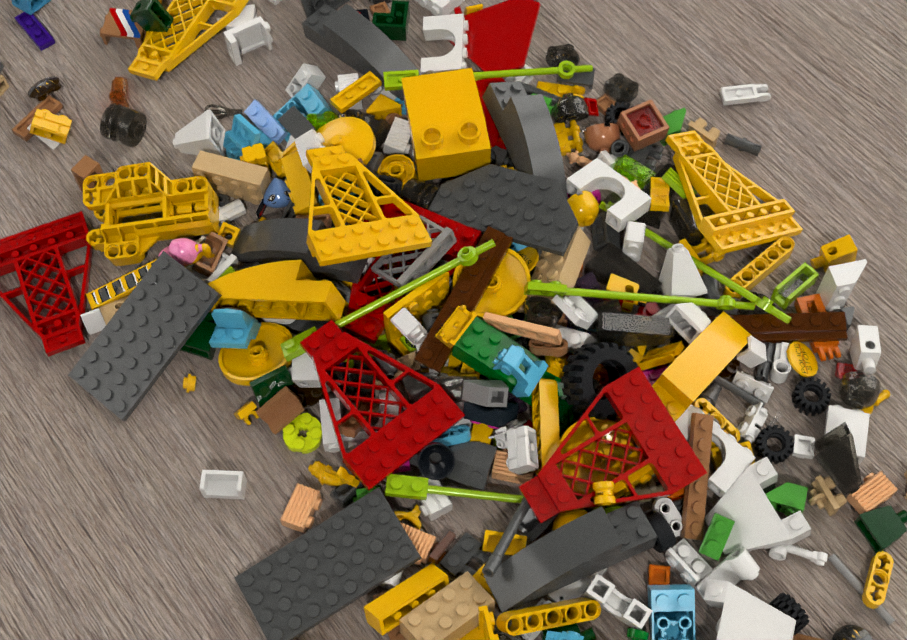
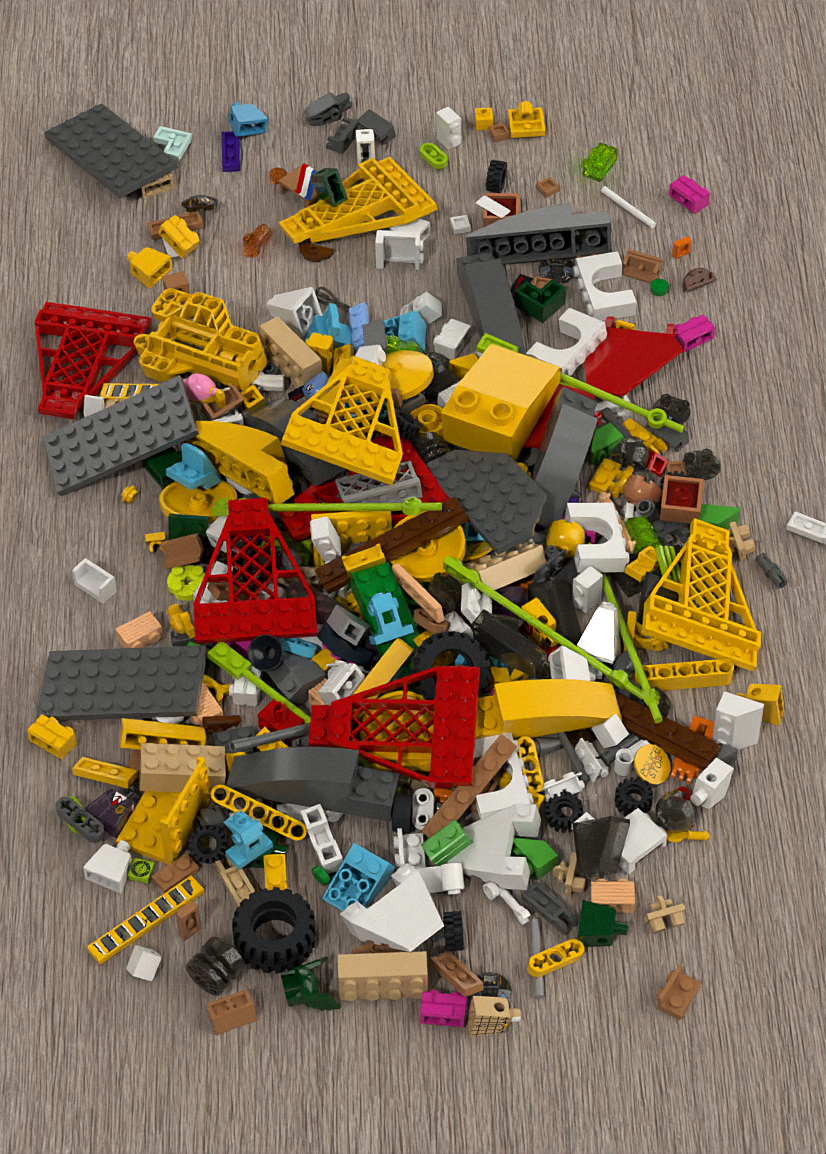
camera: 35 degrees right, 10 degrees down
clear smoke wheel [100,103,147,148] -> none
yellow plate [330,71,382,114] -> none
yellow wheel [592,481,616,506] -> none
orange tile [648,564,670,585] -> none
lime window [770,262,819,311] -> none
none -> yellow torso [127,247,172,288]
none -> red brick [257,699,305,747]
none -> clear orange tile [269,168,287,184]
none -> reddish brown plate [299,242,334,262]
none -> dark grey hinge [521,882,579,935]
none -> dark grey hinge [530,545,566,591]

